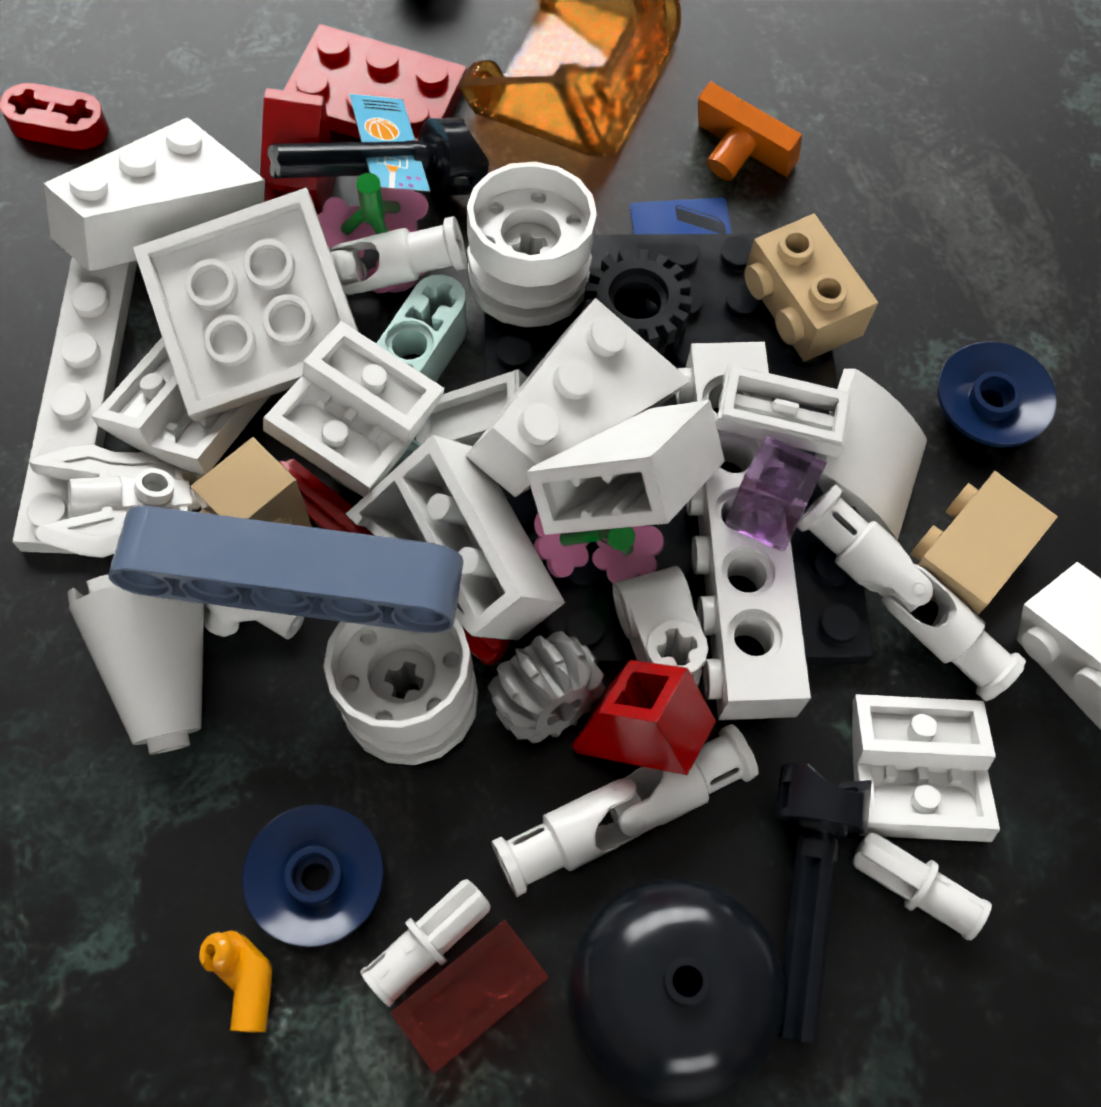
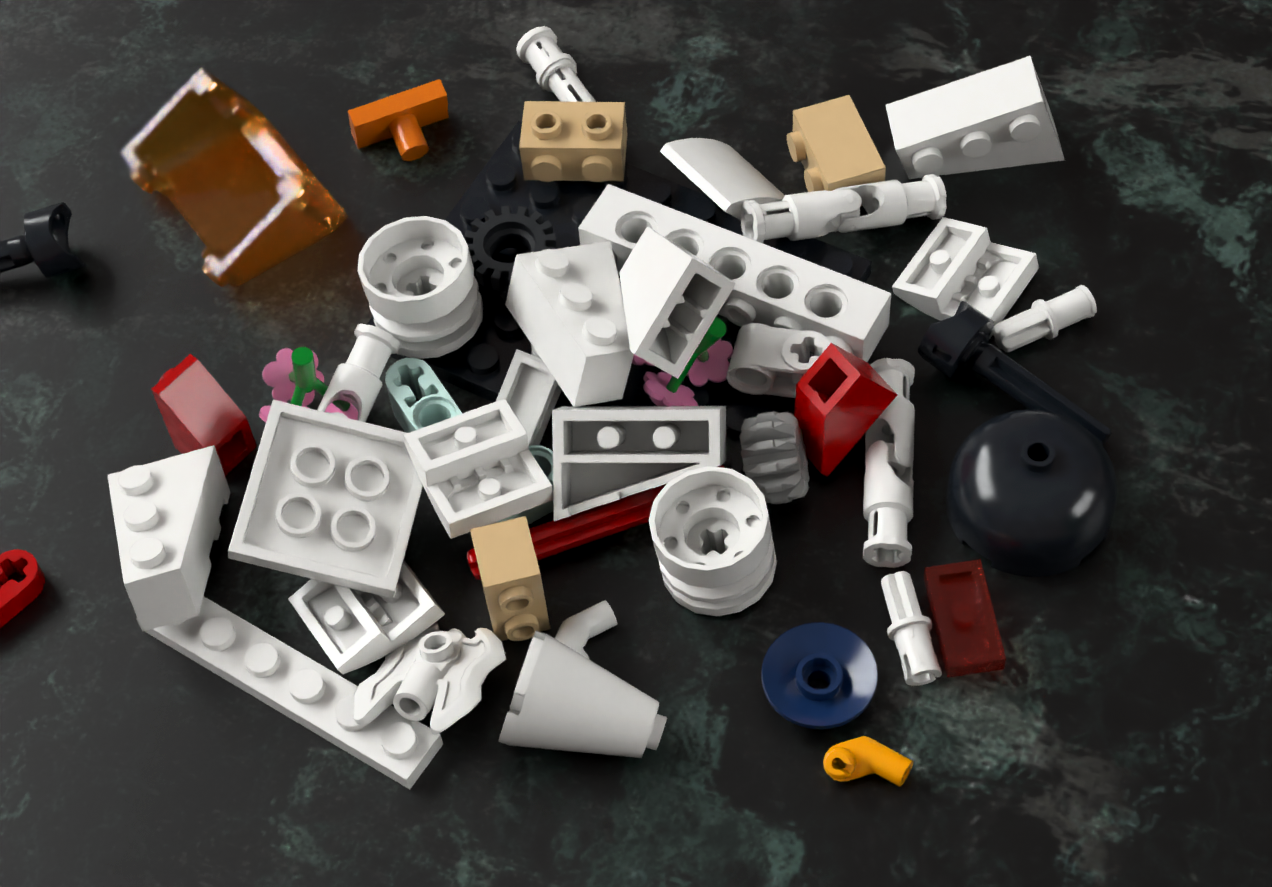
camera: 50 degrees left, 10 degrees down
sand blue beam [108,506,464,633] -> none
black piece [268,118,489,196] -> none
plate [284,24,467,140] -> none
medium azure sticker [349,94,430,191] -> none
blue sticker [630,198,732,234] -> none
white tile [715,364,852,458] -> none
clear purple bracket [725,435,827,551] -> none
dark blue dish [937,341,1057,448] -> none
none -> white pin [516,26,596,102]

